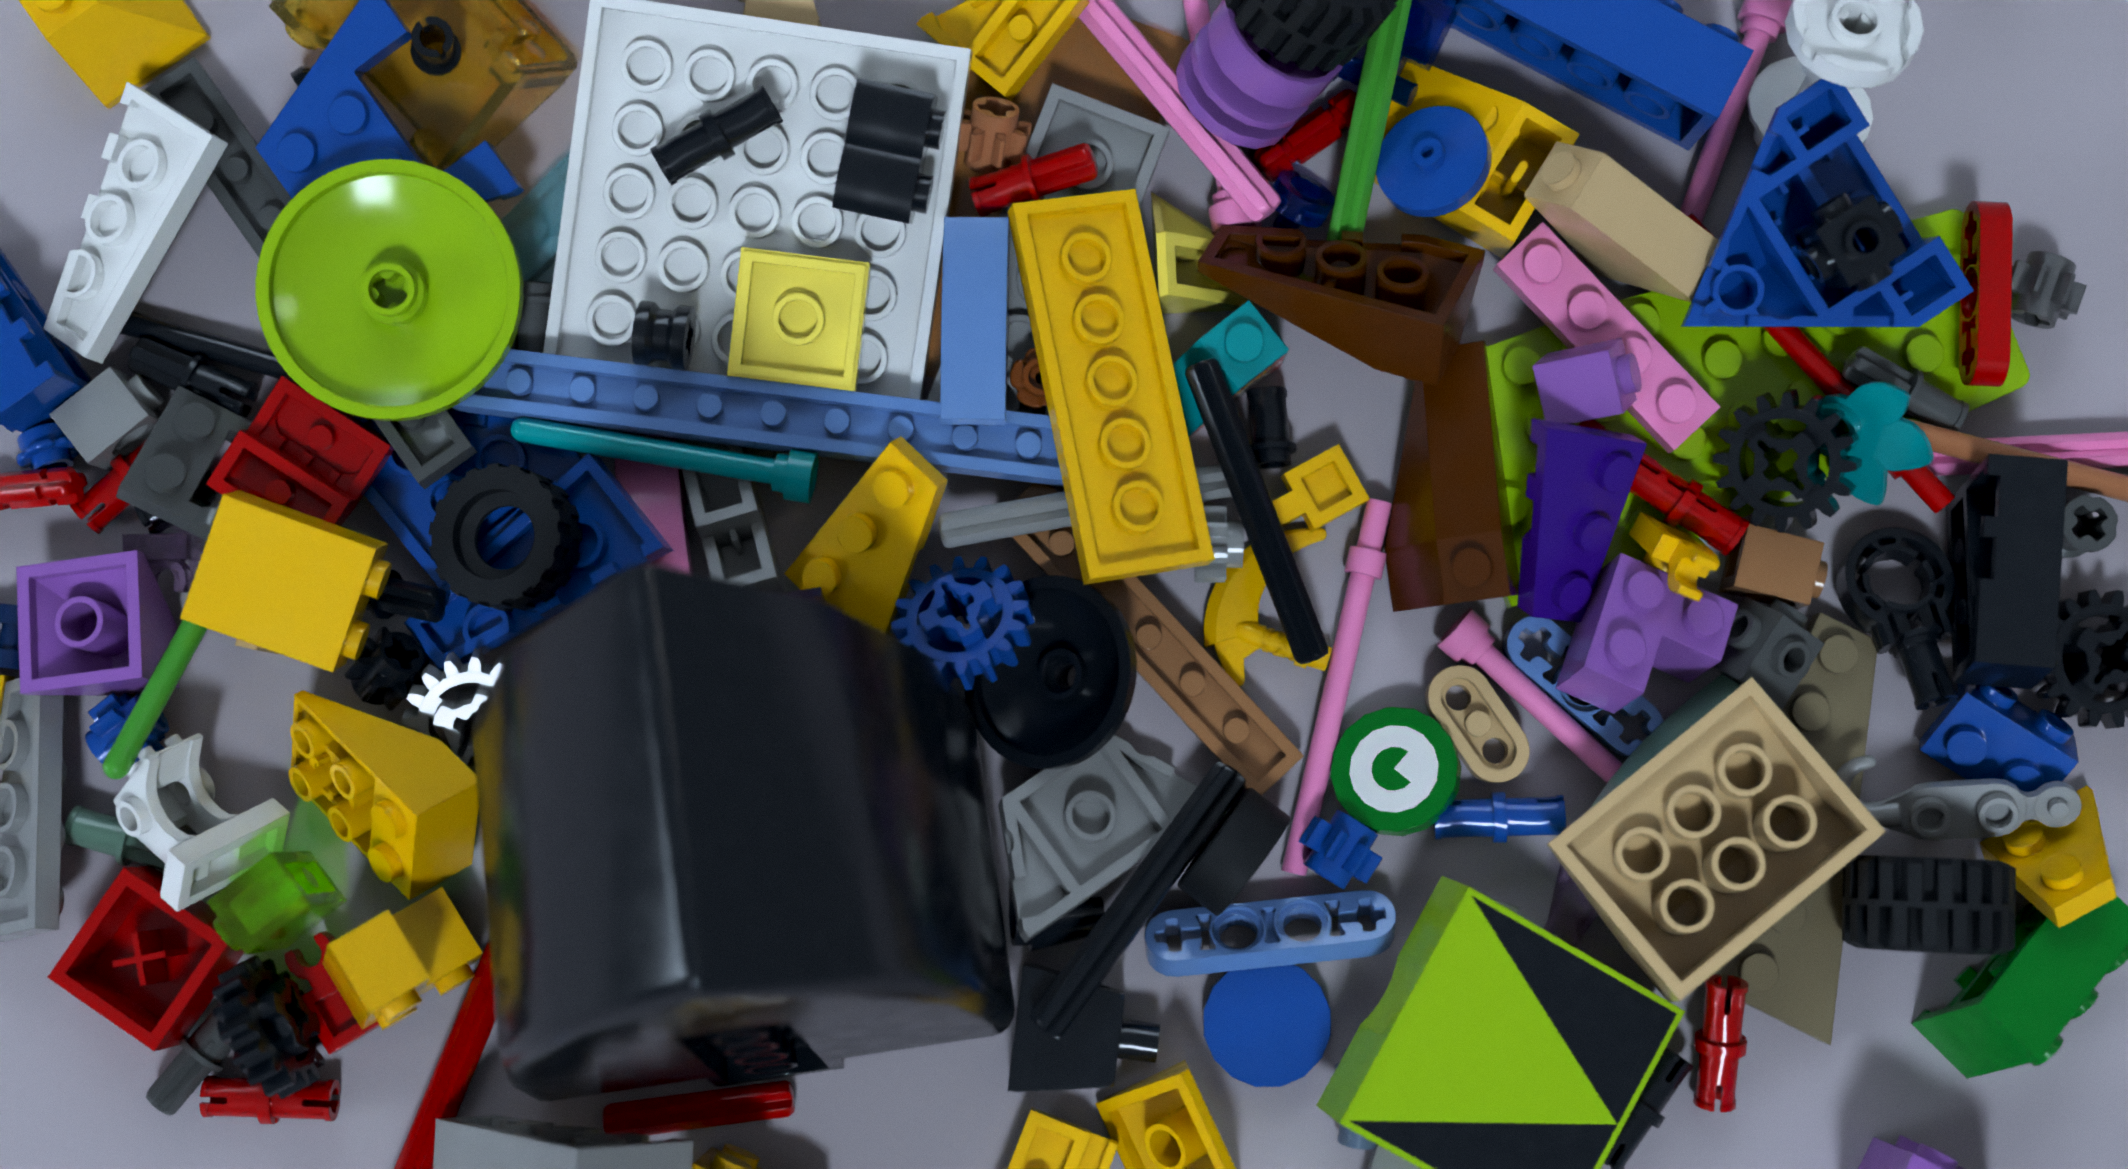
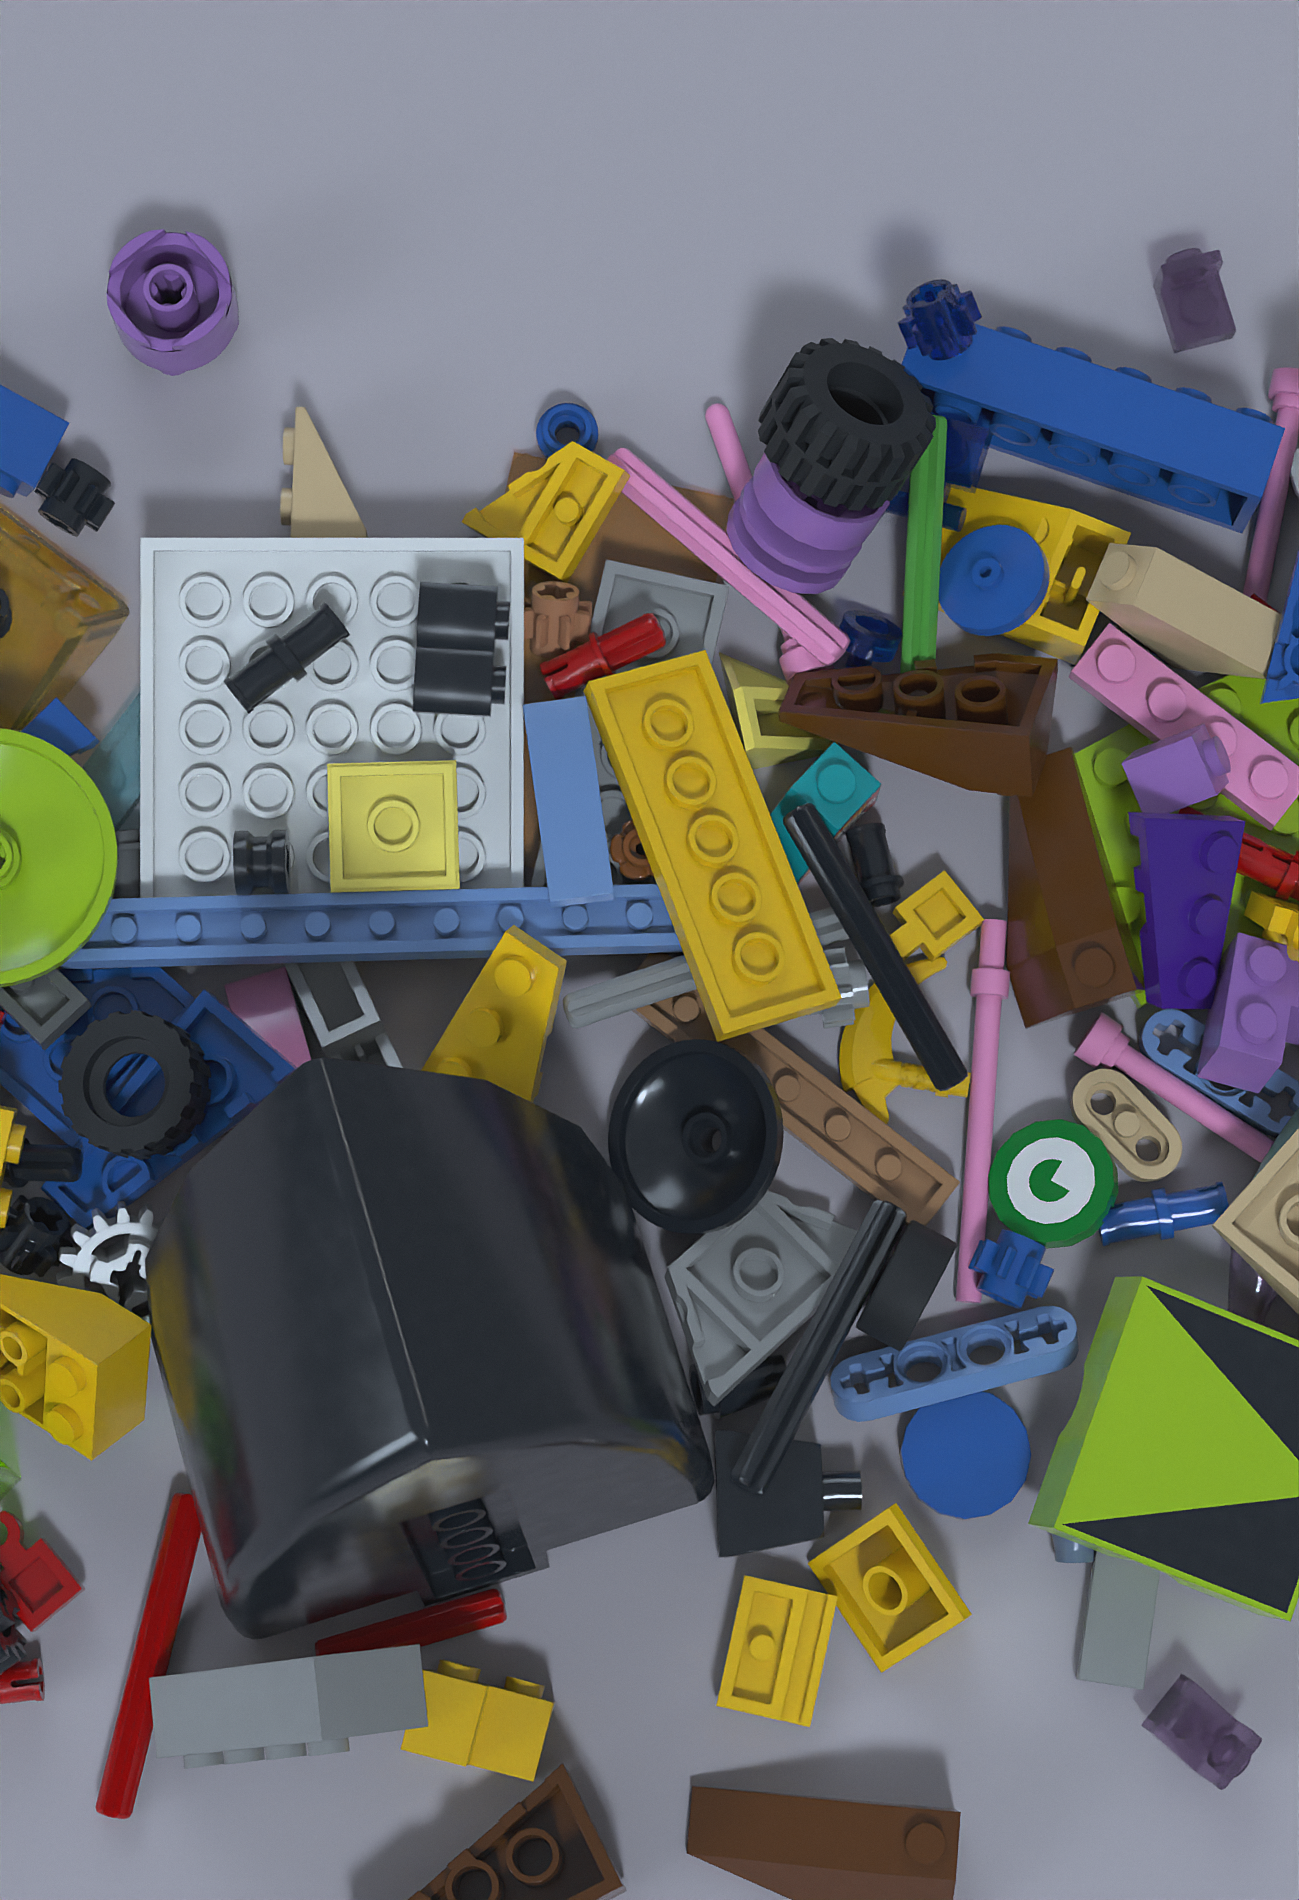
camera: 15 degrees left, 5 degrees down
yellow brick [322,887,483,1031] -> none
teal piece [510,417,819,504] -> none
blue gear [891,556,1035,690] -> none
red axle [1253,89,1357,183] -> none

